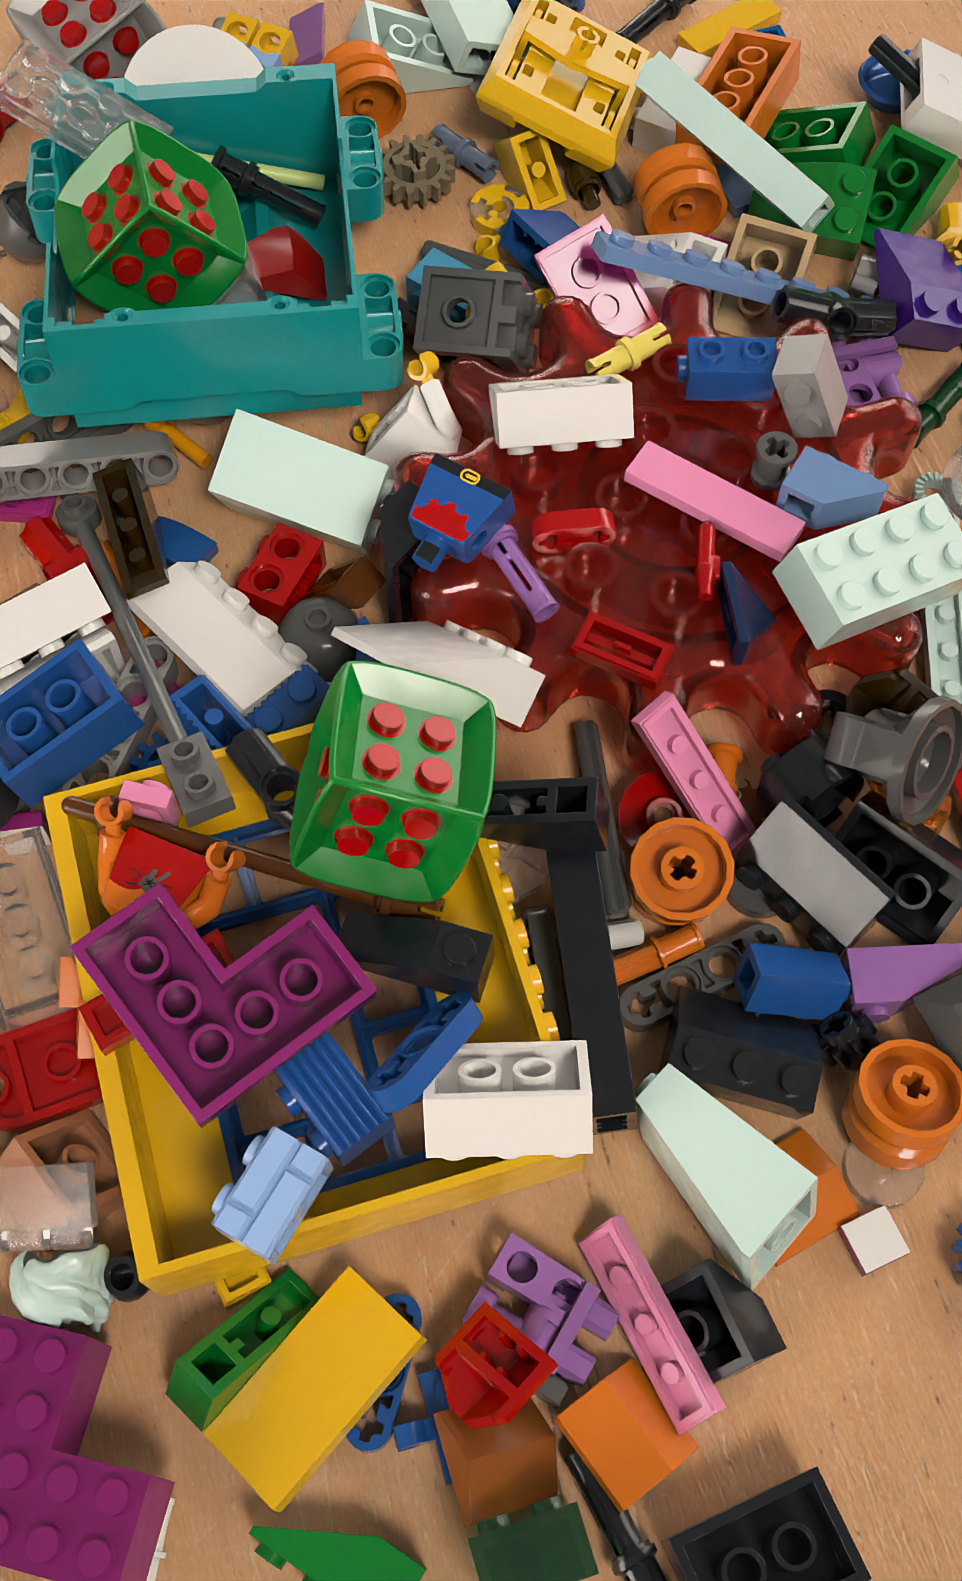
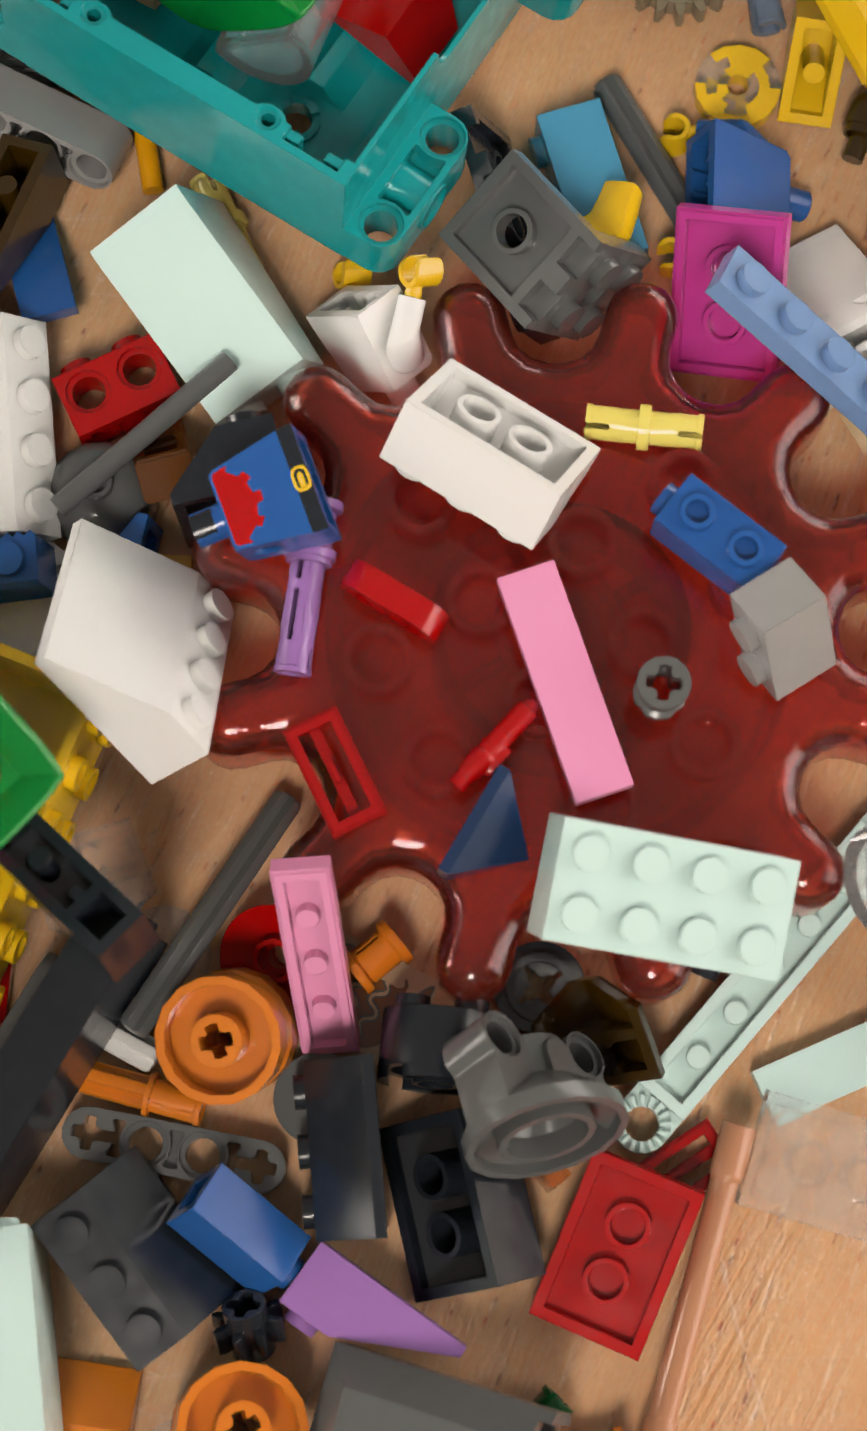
camera: 40 degrees right, 15 degrees up
medium blue slope [776,446,889,530] -> none
none -> dark grey bar [50,352,238,517]

